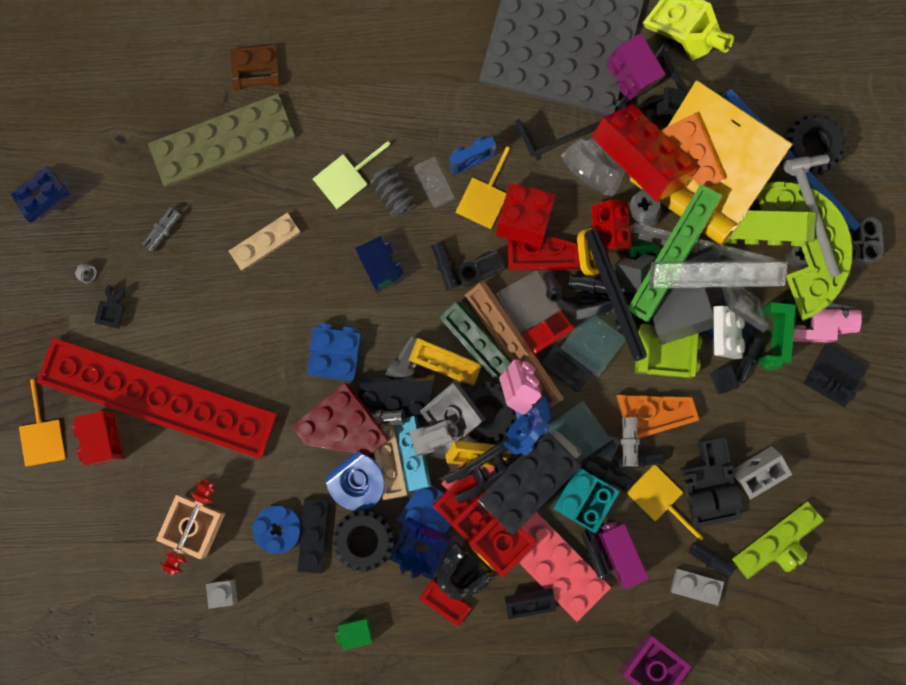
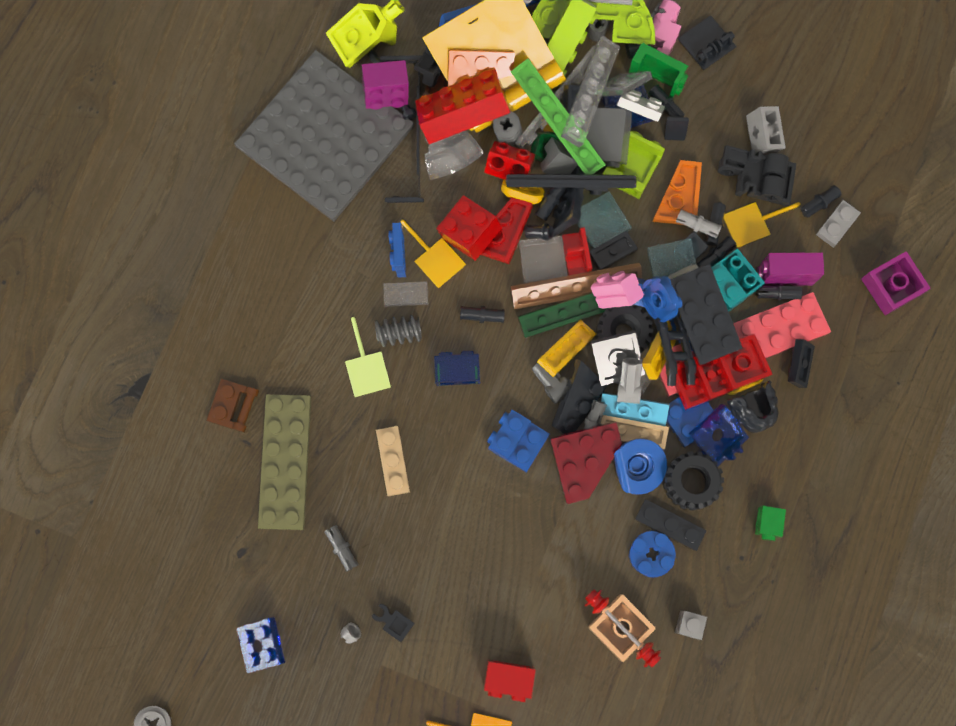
camera: 65 degrees left, 5 degrees down
red plate [36,338,278,460] -> none
red tile [419,578,472,627] -> none
black piece [458,251,505,287] -> none
lime plate [732,501,824,580] -> none

